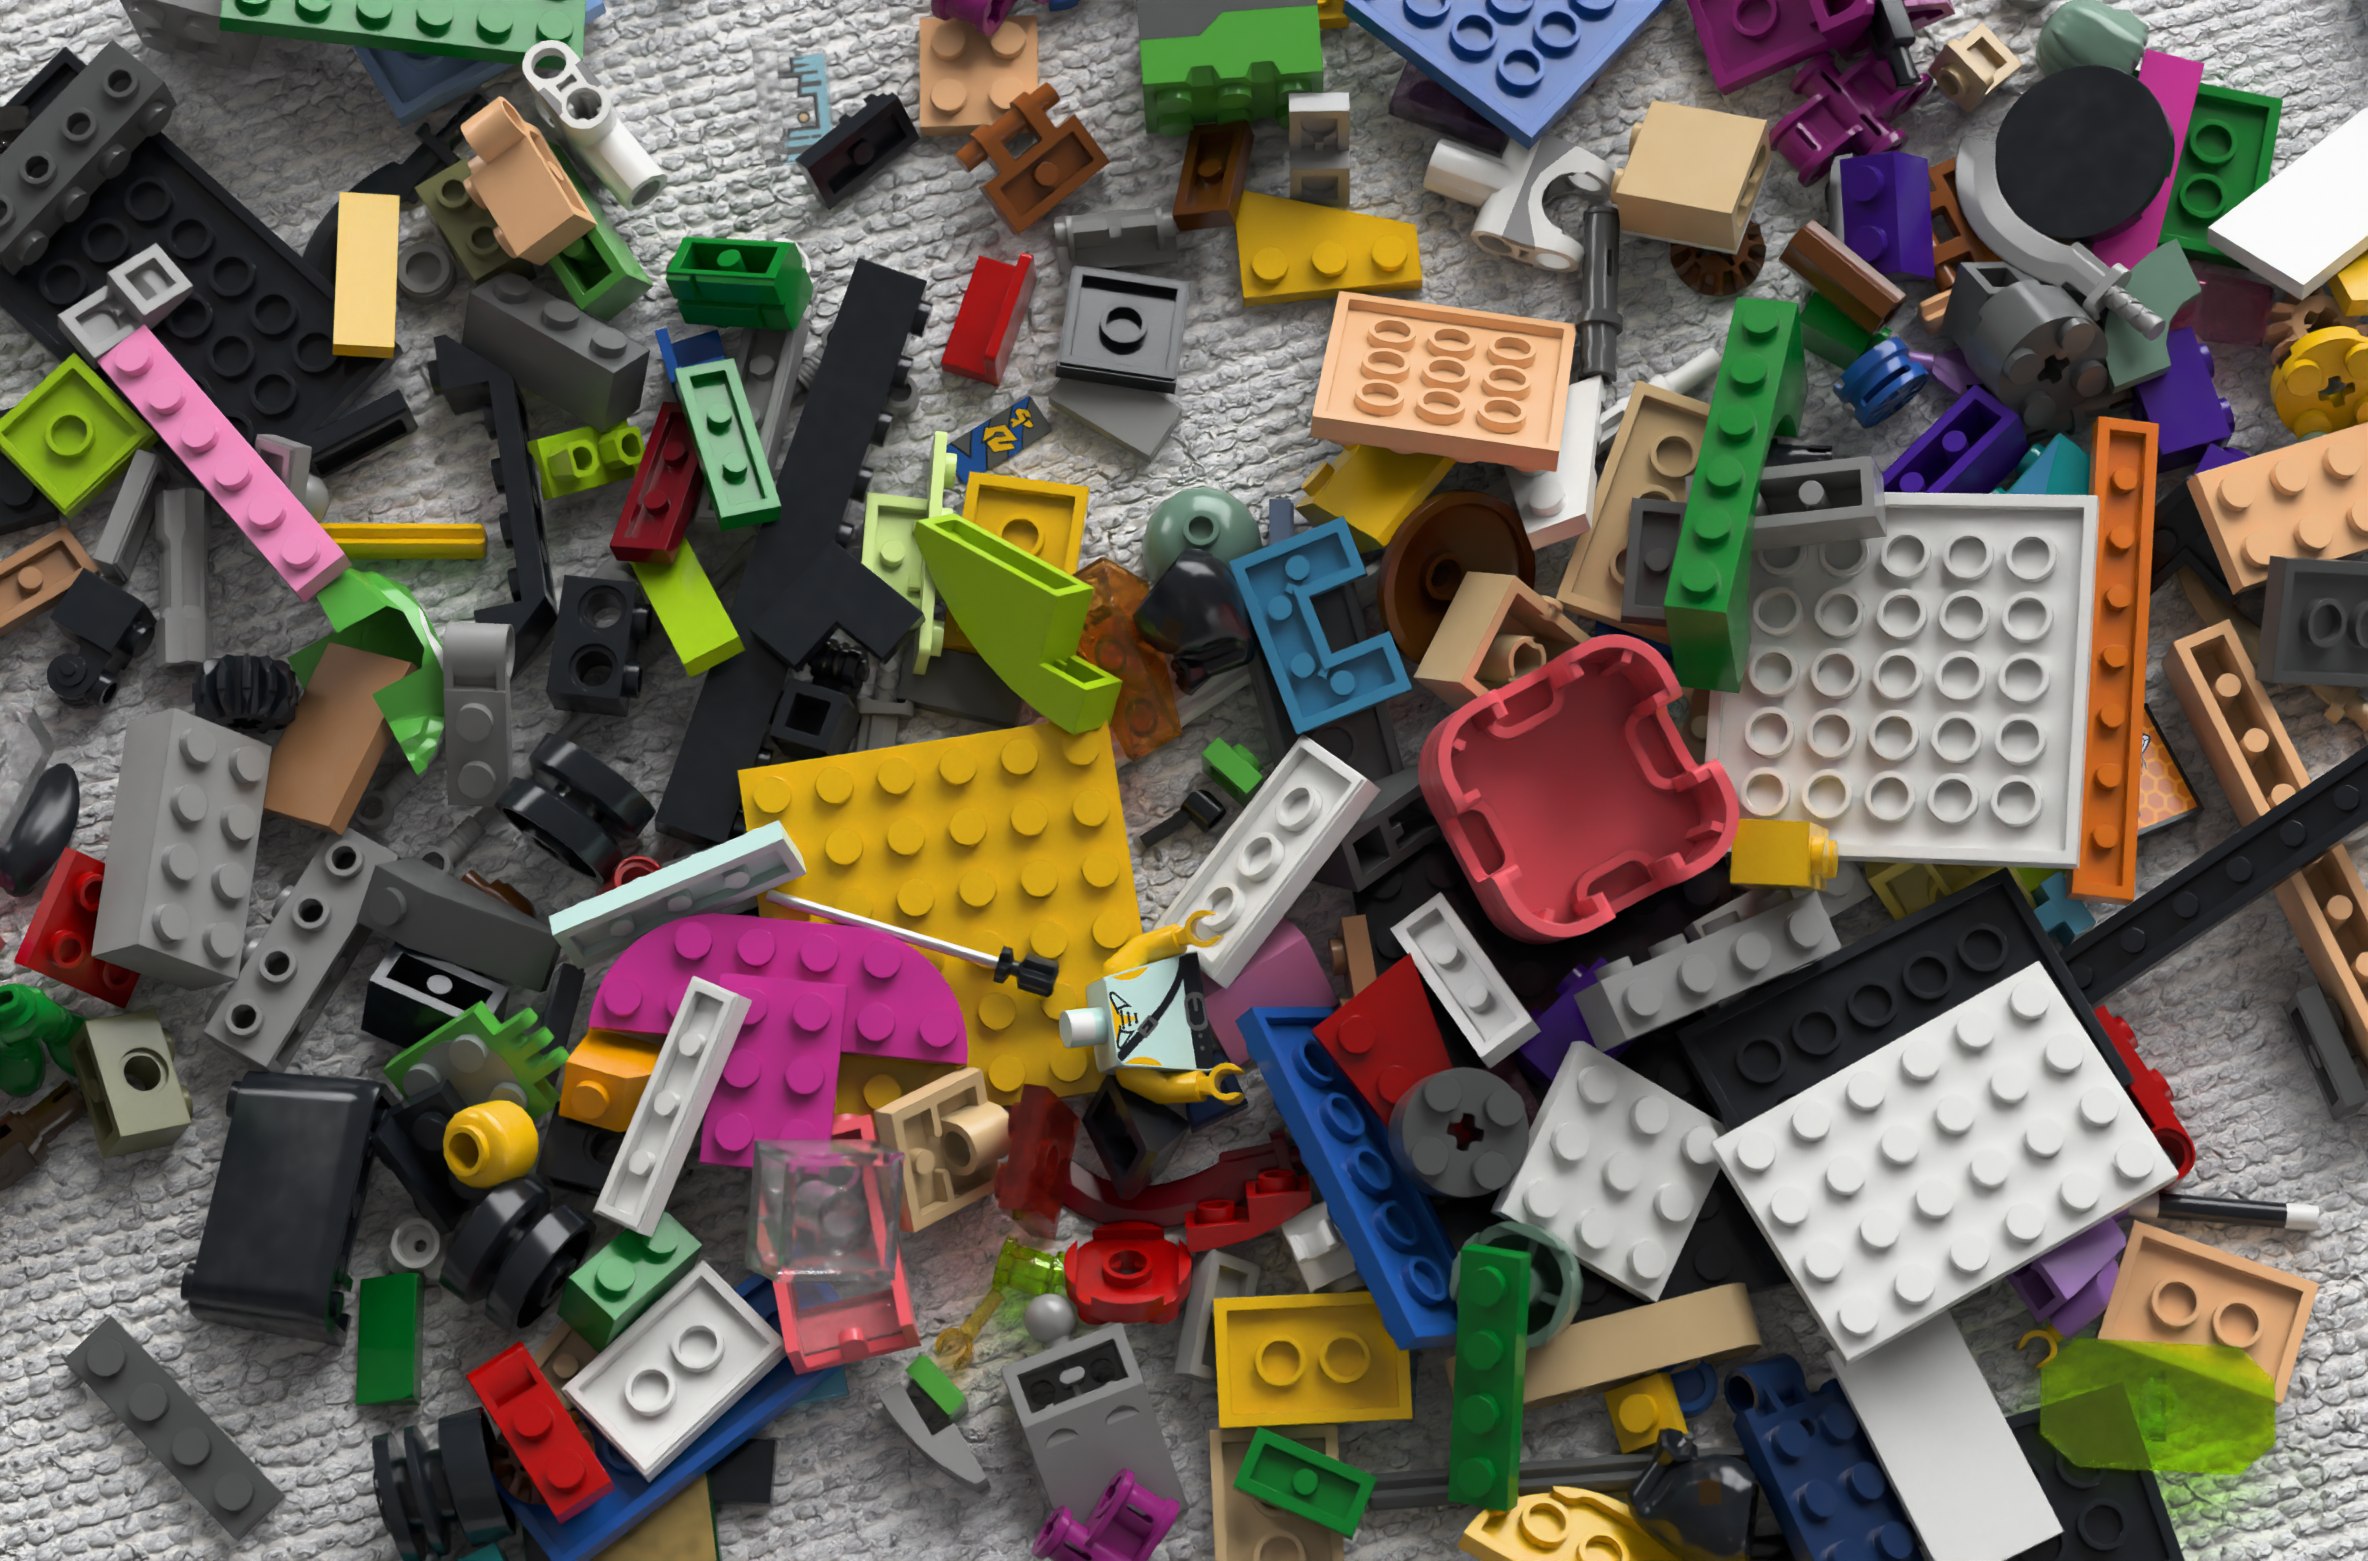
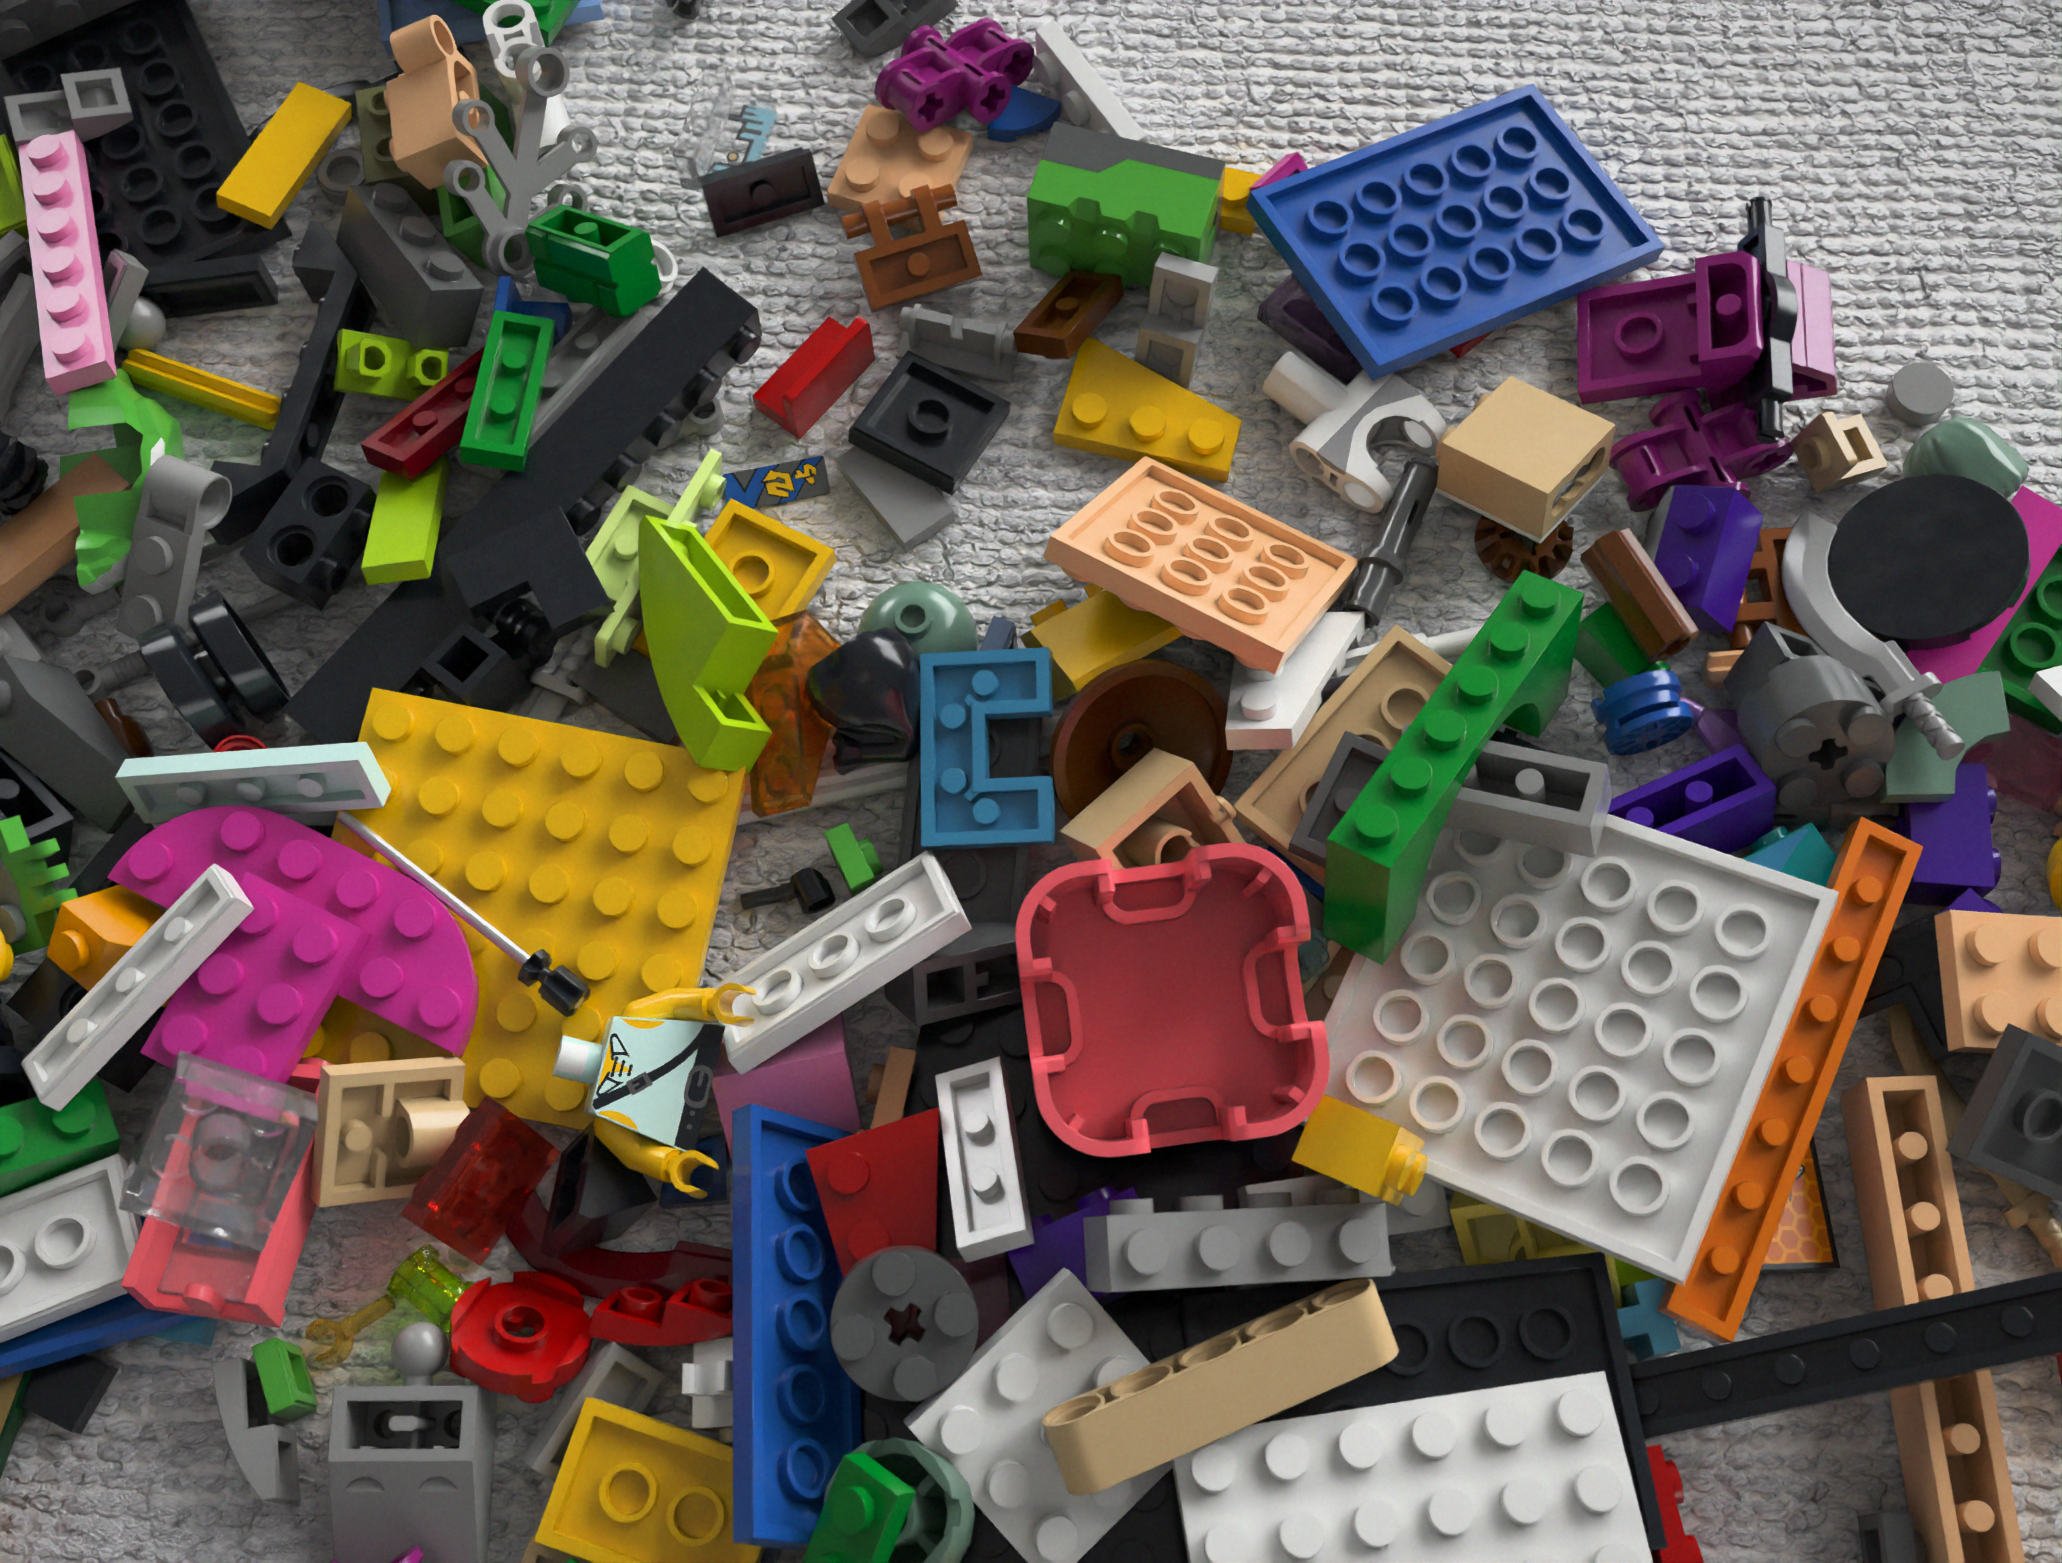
camera: 20 degrees right, 5 degrees down
none -> light grey plant [443,46,598,280]
none -> tan beam [1042,1278,1399,1496]

